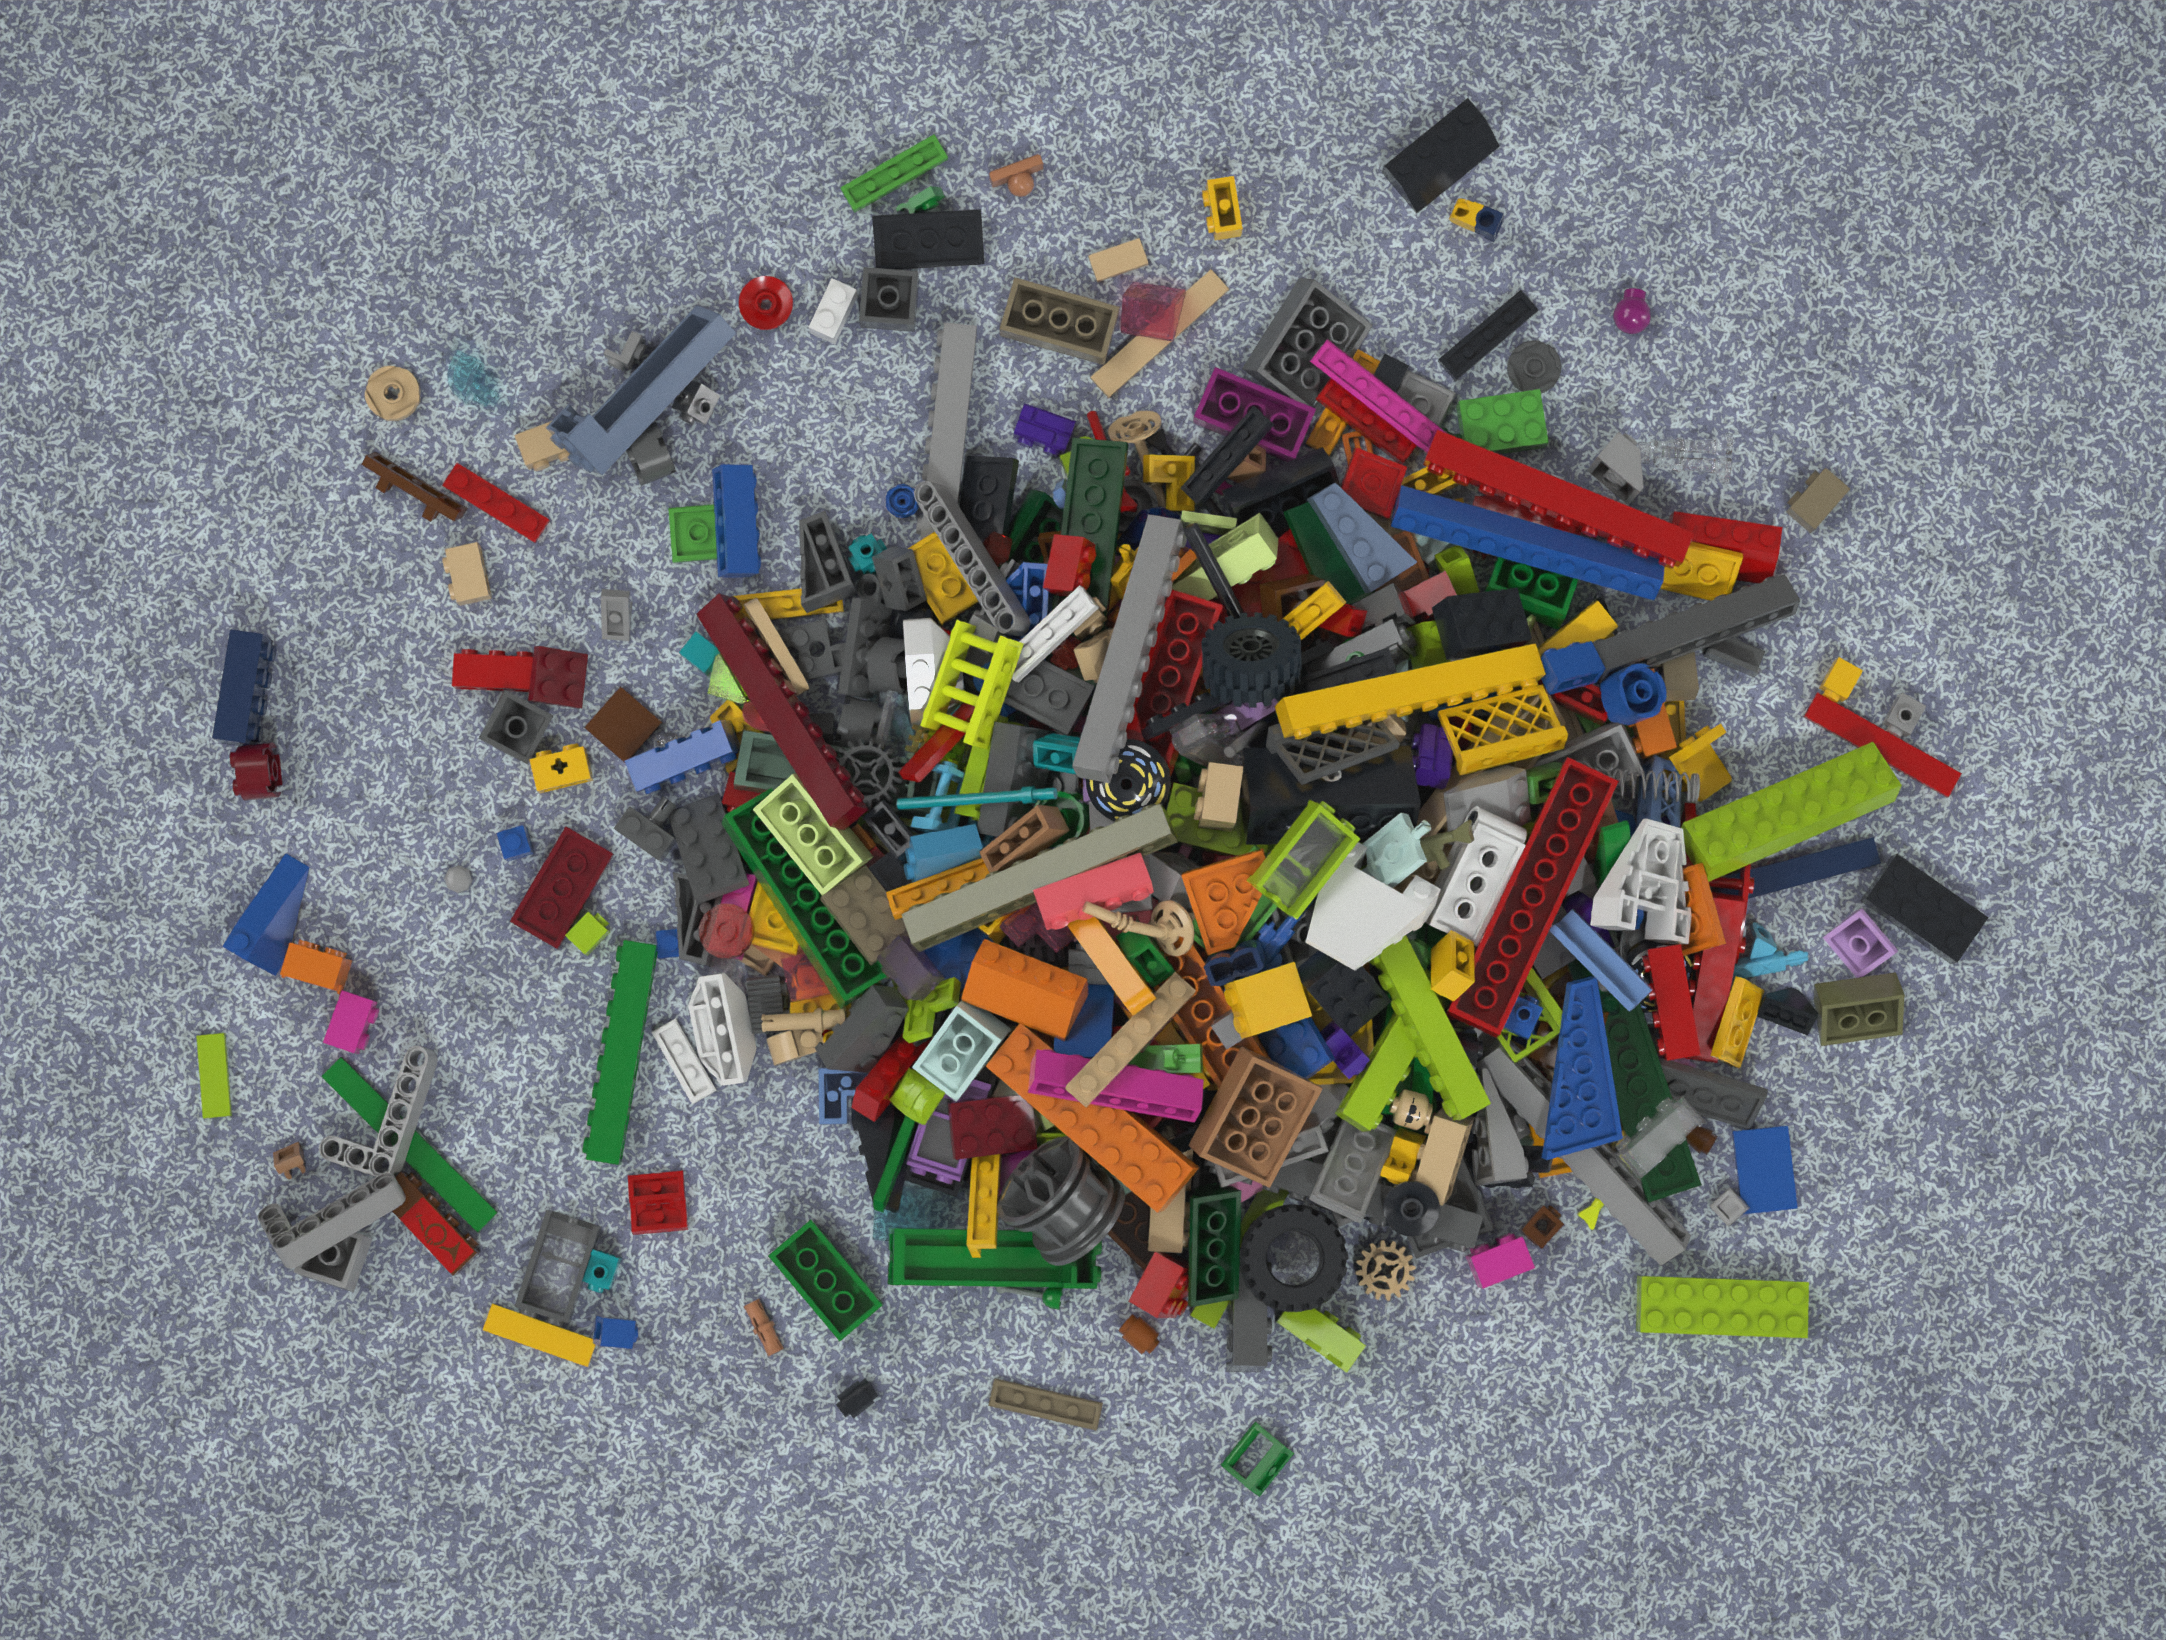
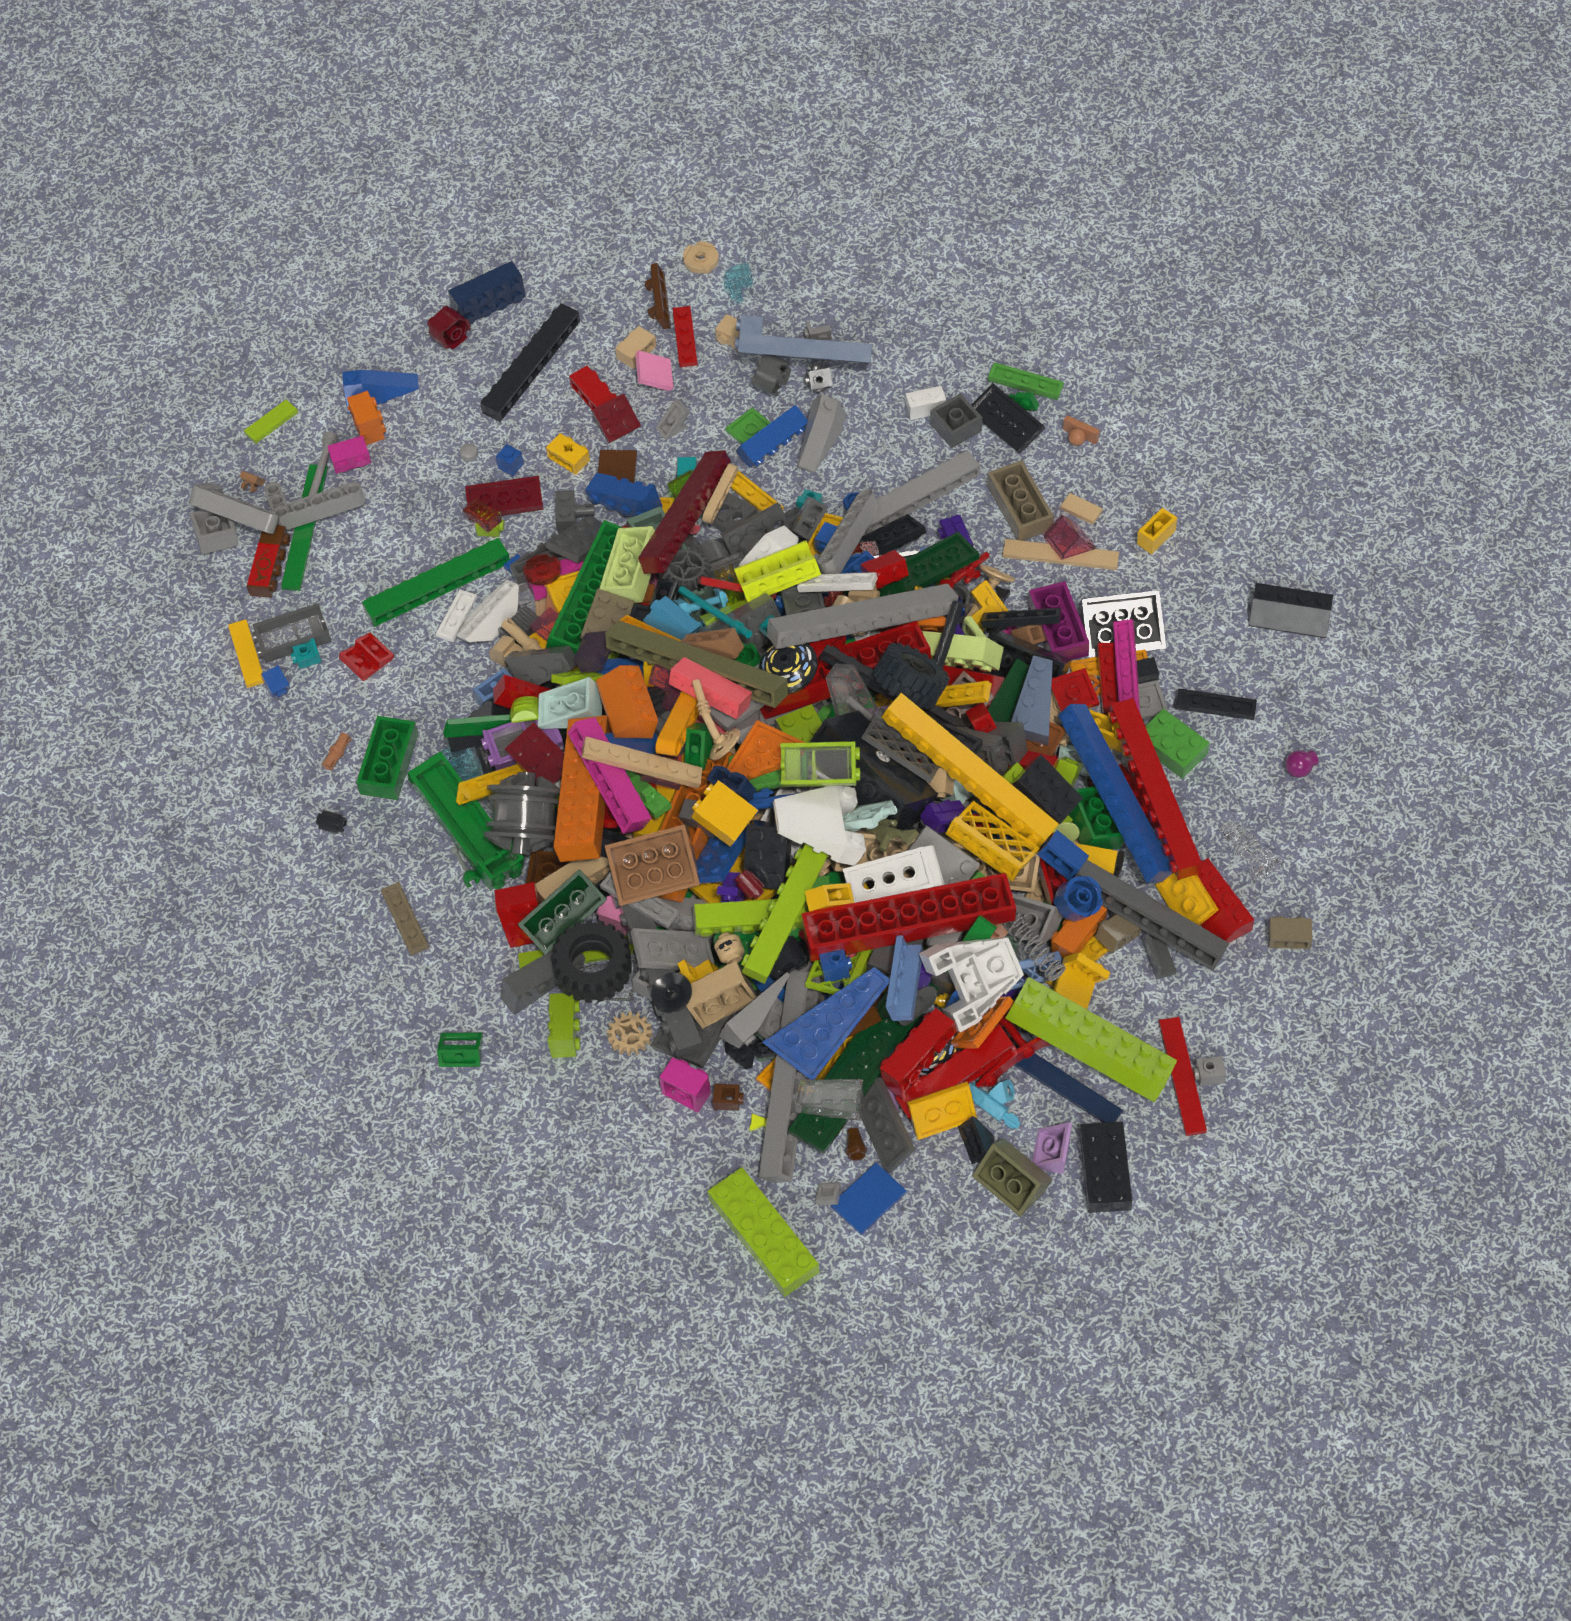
camera: 60 degrees right, 25 degrees down
dark grey slope [479,690,553,764] -> none
red dish [738,276,793,330] -> none
dark grey wedge [799,511,857,613] -> none
dark orange brick [1118,1314,1160,1355] -> none
tan brick [1194,762,1243,832] -> none
leg [1449,198,1504,242] -> none
dark grey tile [1507,340,1562,394] -> none
light grey slope [1587,431,1644,505] -> none
yellow brick [1819,657,1863,703] -> none
none -> light grey piece [309,432,338,496]
none -> clear red slope [462,498,502,532]
none -> black brick [480,303,580,422]
none -> bright pink tile [635,350,673,391]
none -> dark red brick [734,869,765,900]
none -> light grey wedge [797,394,846,473]
none -> blue brick [815,522,837,554]

